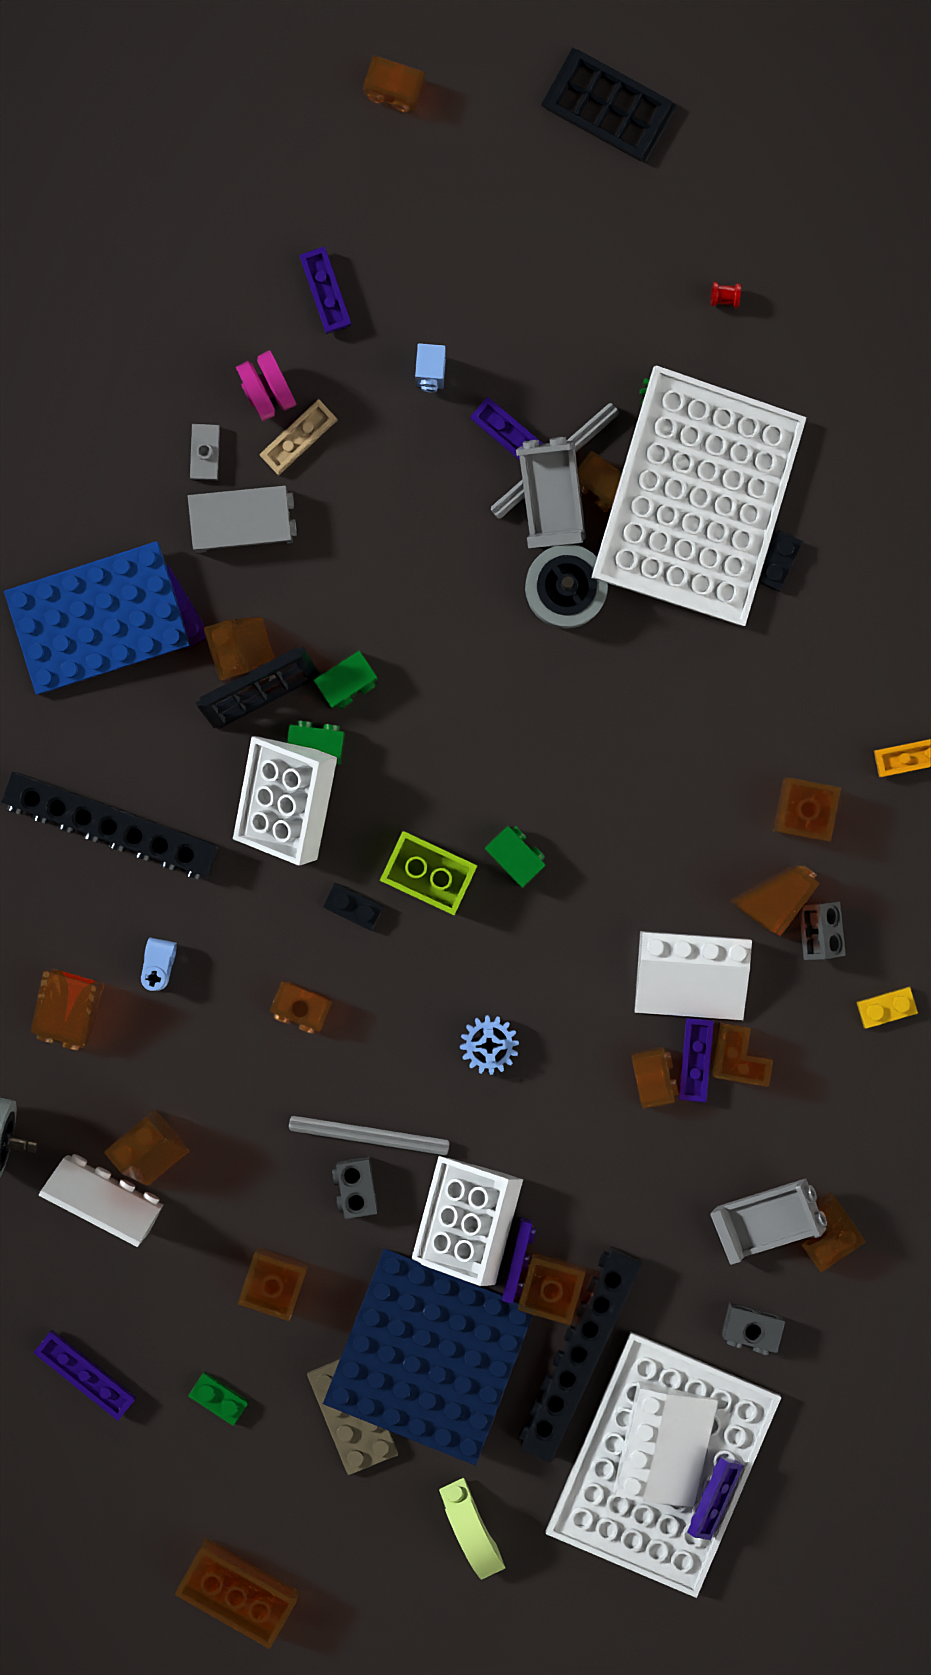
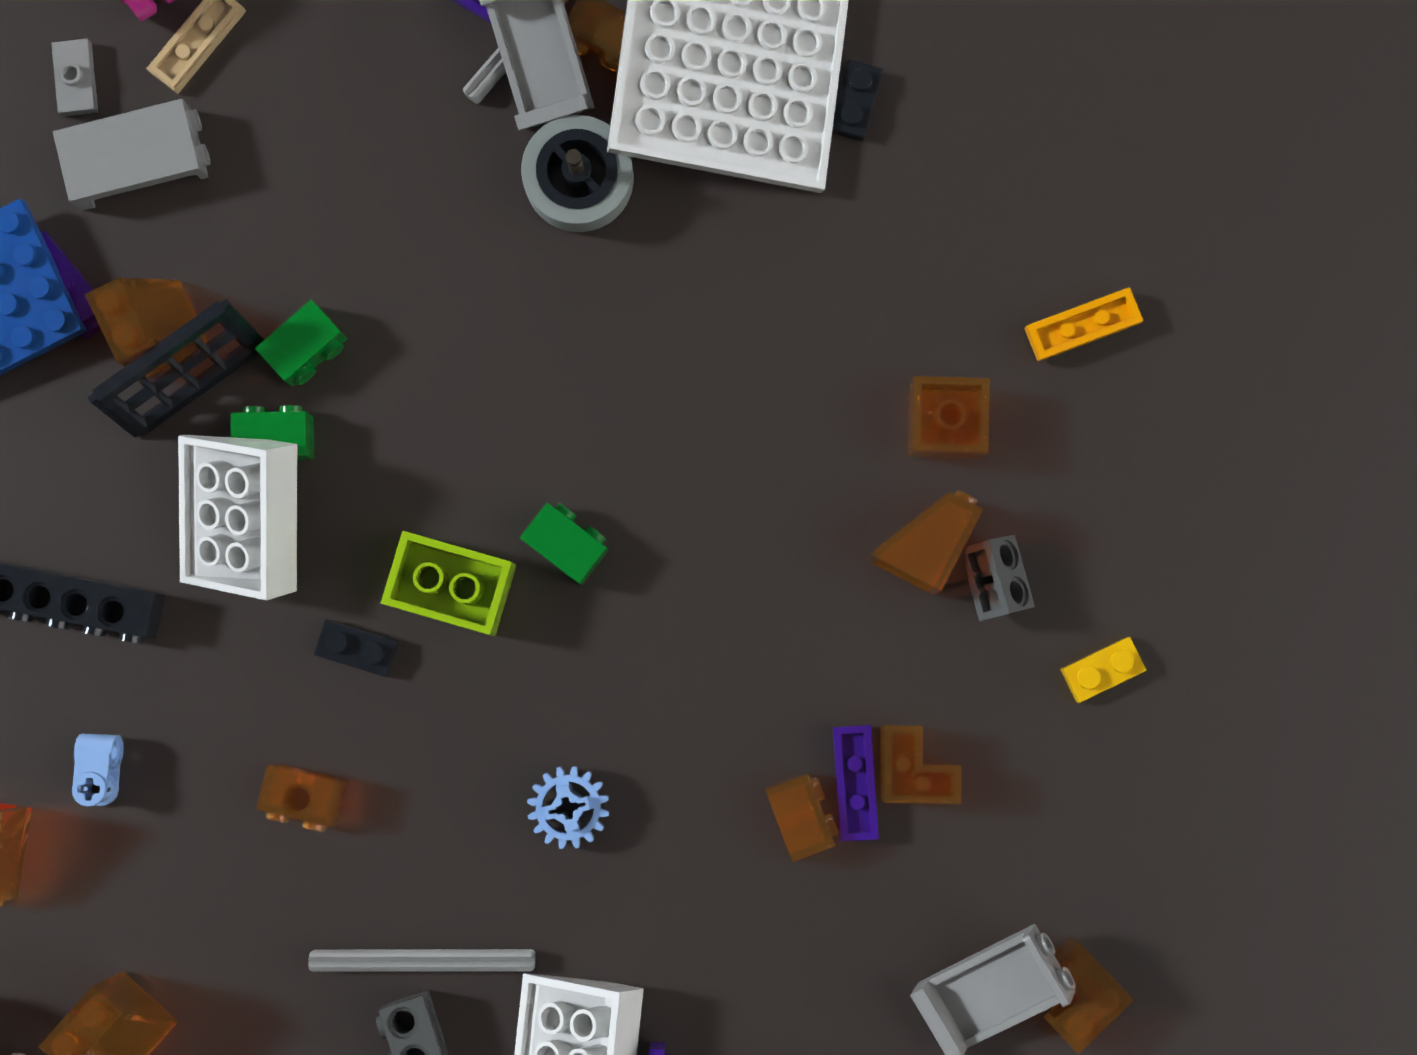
camera: 10 degrees left, 5 degrees down
white slope [635,931,752,1020] -> none

